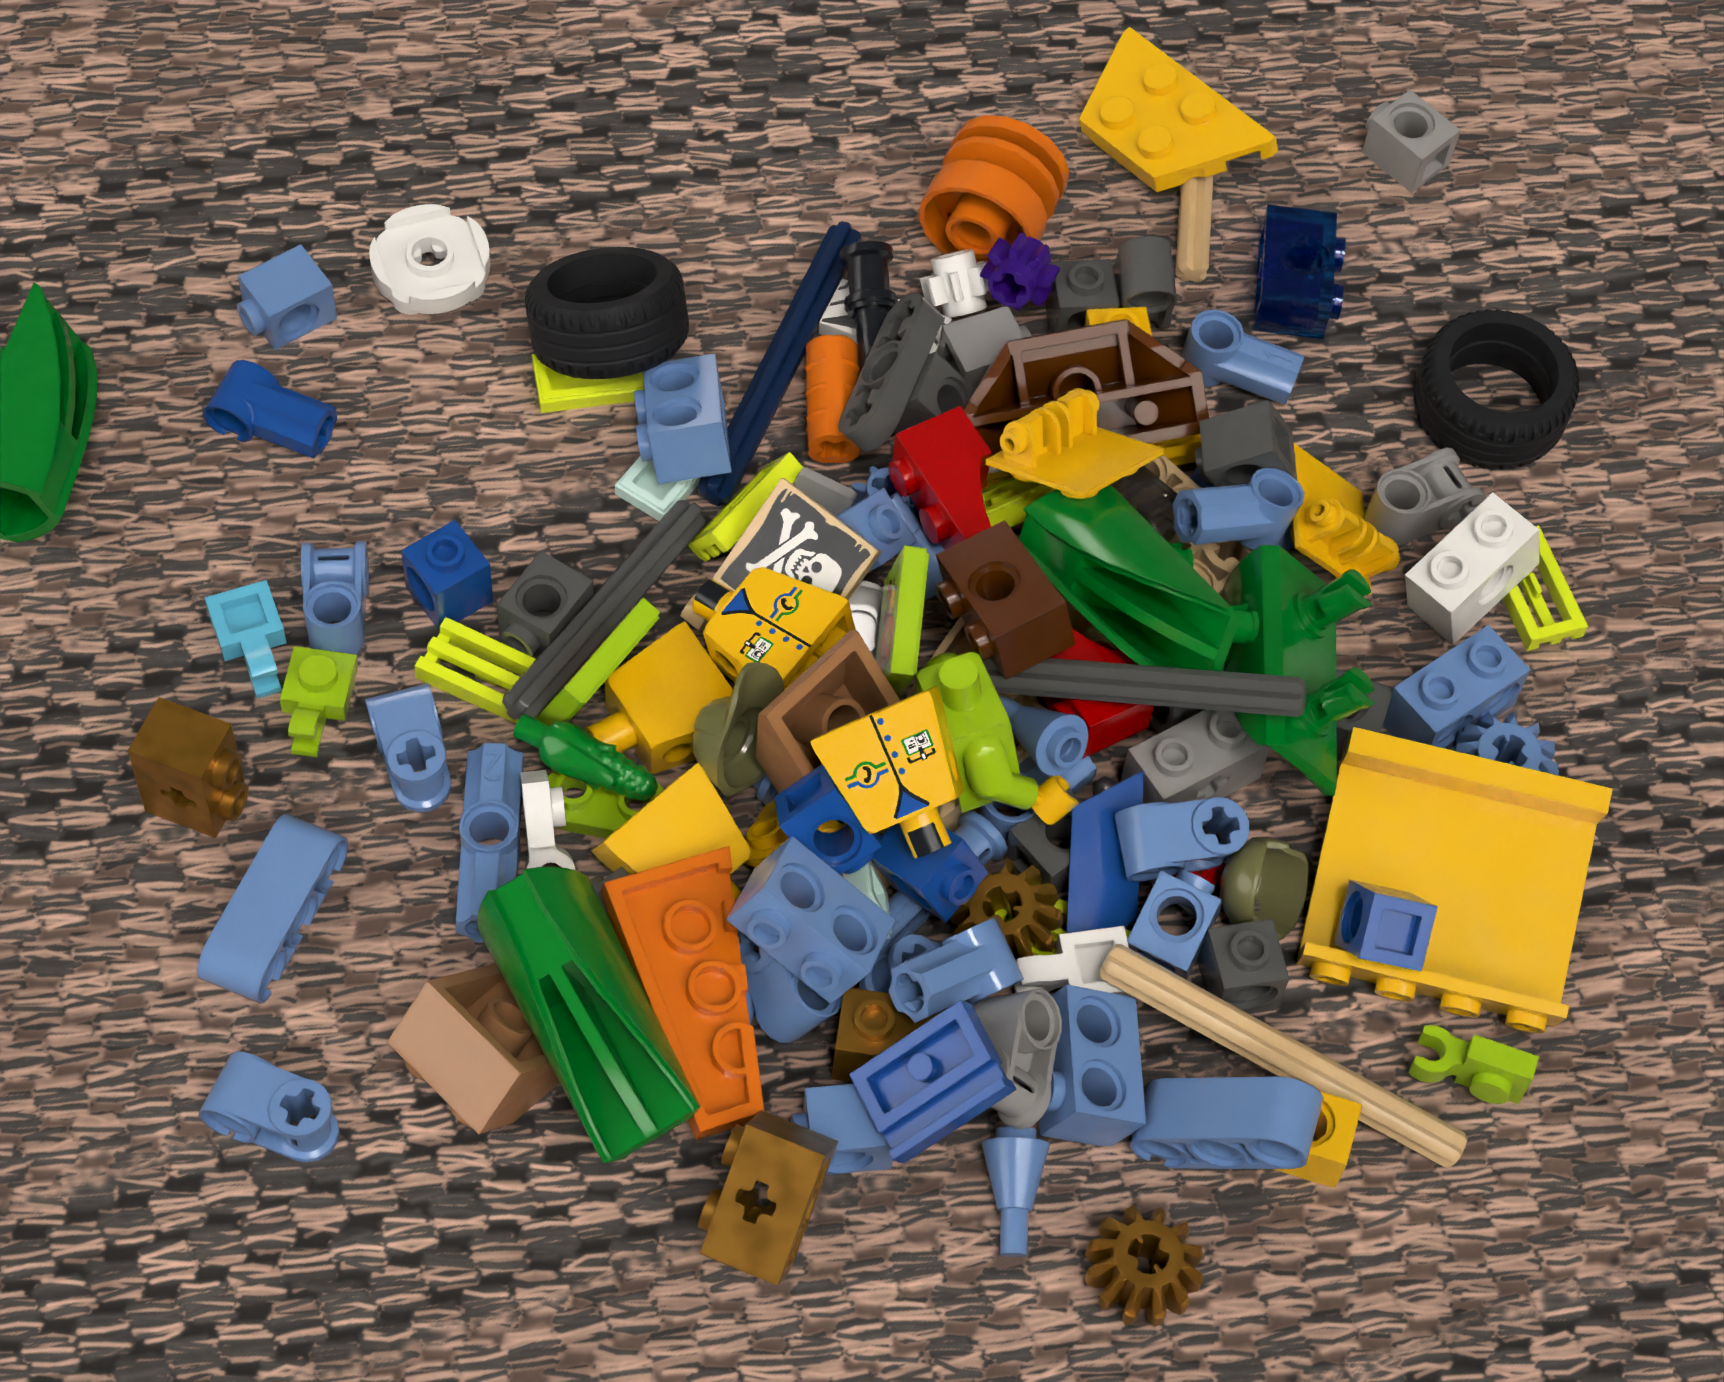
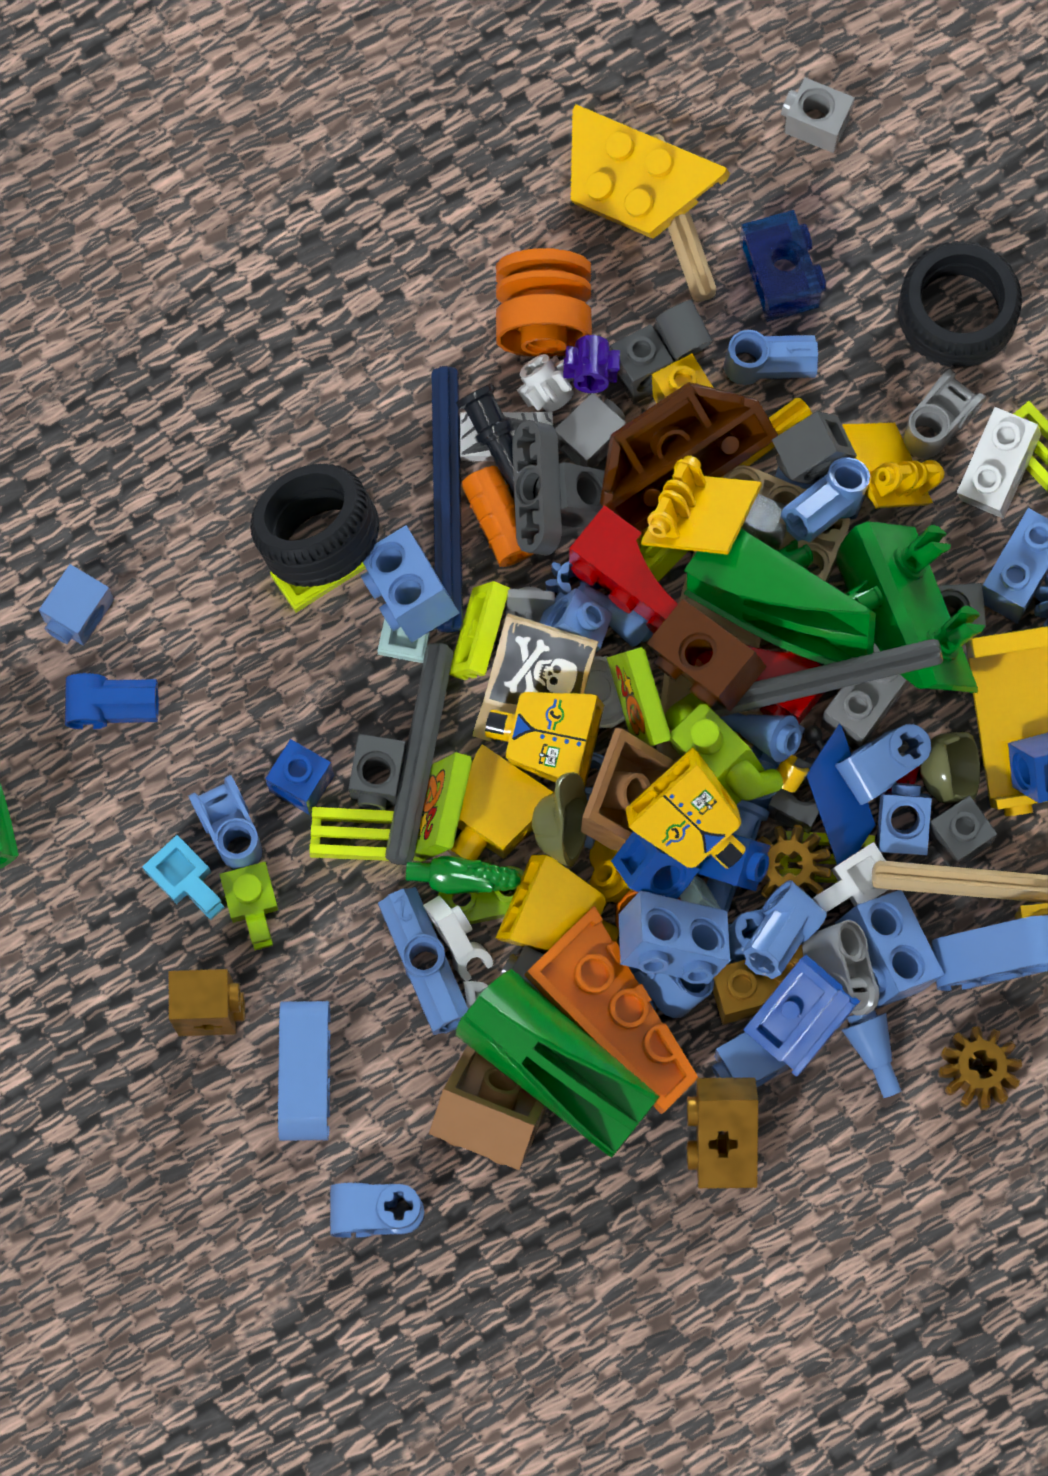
camera: 15 degrees left, 15 degrees up
medium blue piece [365,683,451,812] -> none
white plate [369,204,490,315] -> none

